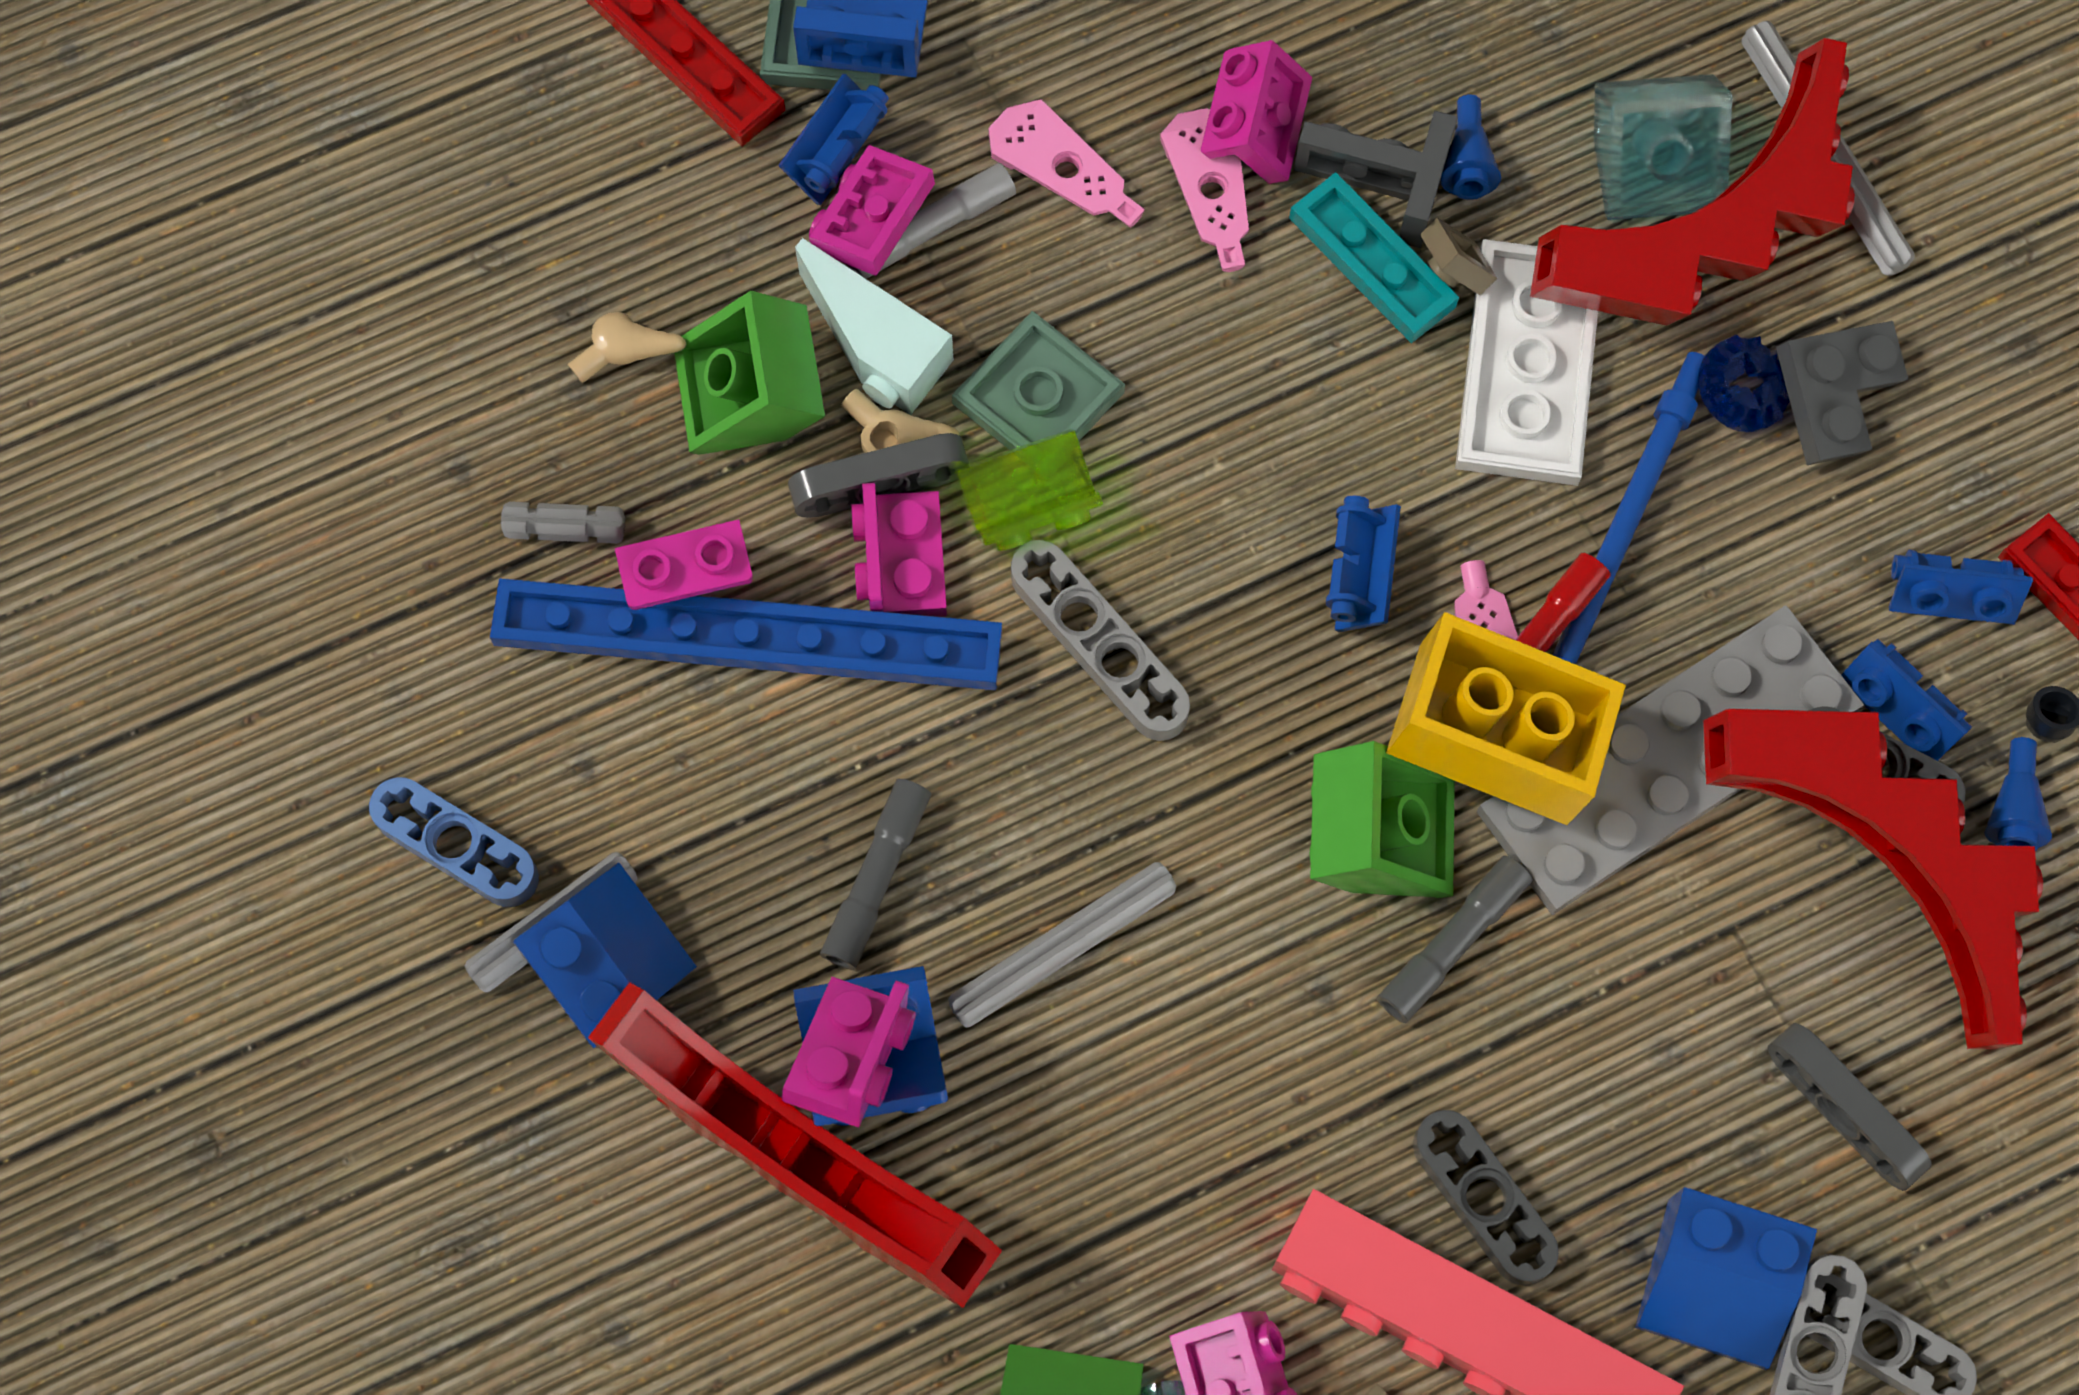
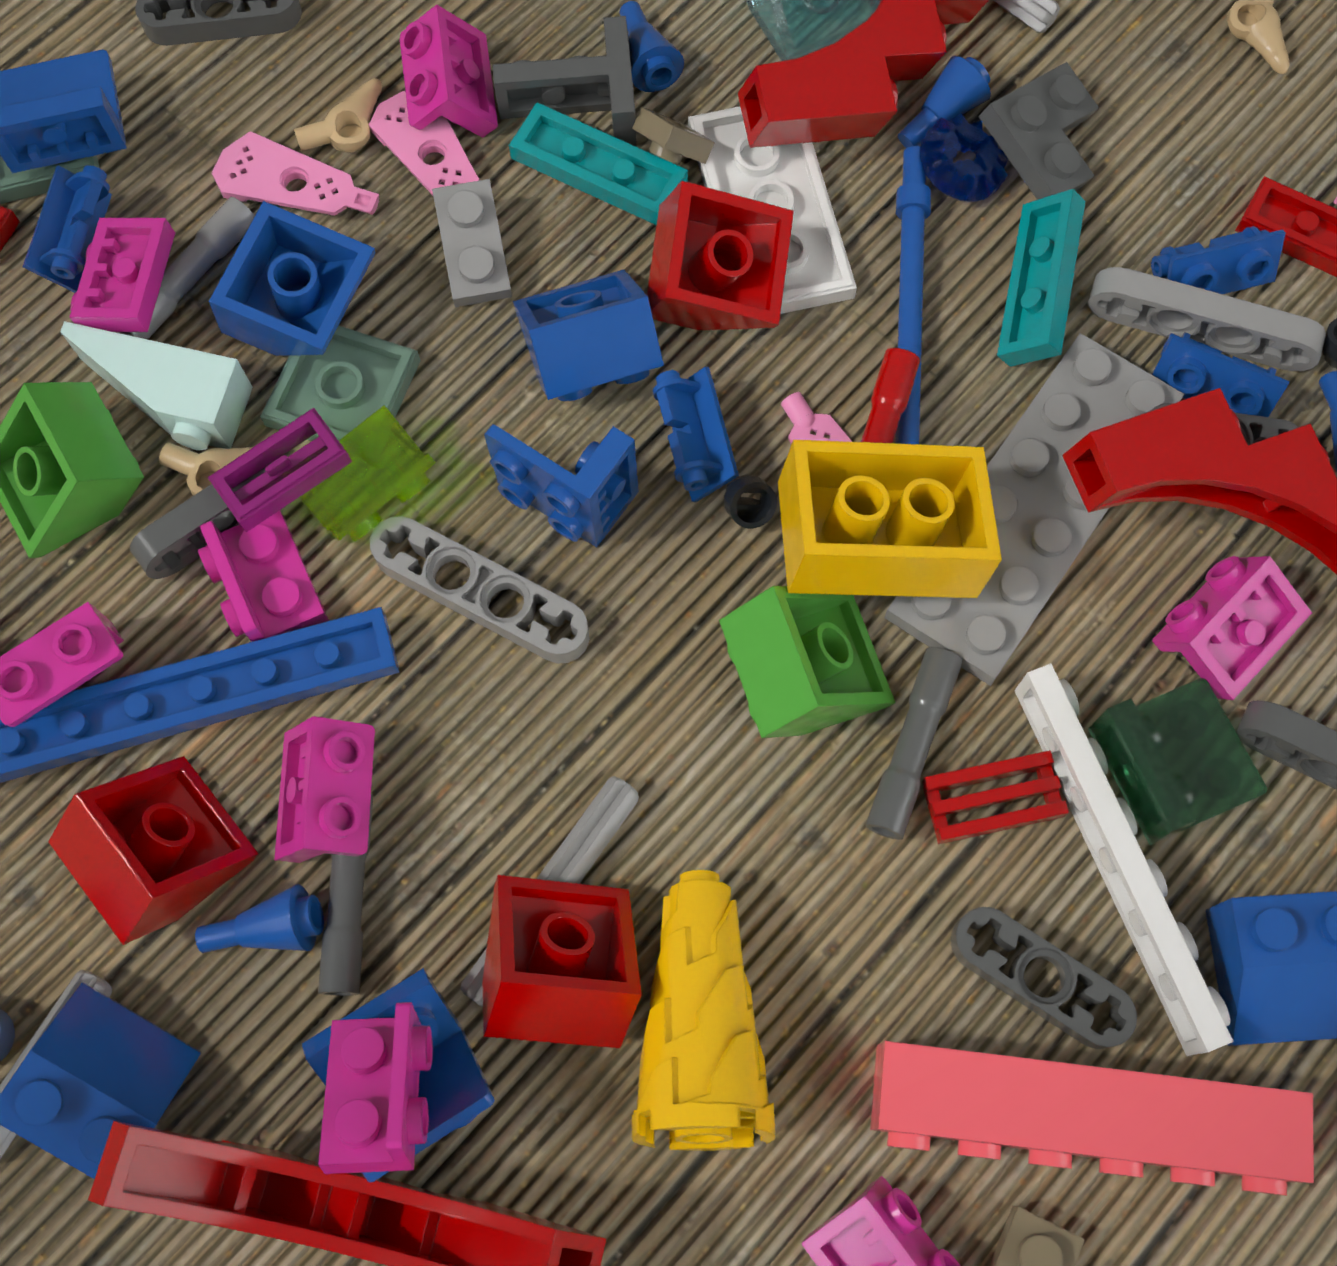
camera: 20 degrees left, 0 degrees up
none -> red slope [48,756,259,945]
none -> blue cone [195,884,324,953]
none -> magenta tile [207,408,352,532]
none -> blue slope [209,201,375,356]
none -> dark pink bracket [274,716,375,863]
none -> tan animal [294,78,382,153]
none -> light grey plate [432,179,512,307]
none -> red slope [482,875,642,1048]
none -> blue bracket [484,424,639,547]
none -> blue slope [513,269,664,401]
none -> yellow cone [632,870,775,1151]
none -> red slope [647,181,794,330]
none -> black hinge [724,474,777,529]
none -> blue cone [898,56,991,148]
none -> red tile [921,750,1069,845]
none -> teal plate [997,189,1086,367]
none -> white plate [1014,664,1234,1056]
none -> clear green bracket [1088,678,1267,846]
none -> light grey beam [1089,267,1326,371]
none -> dark pink bracket [1152,556,1312,700]

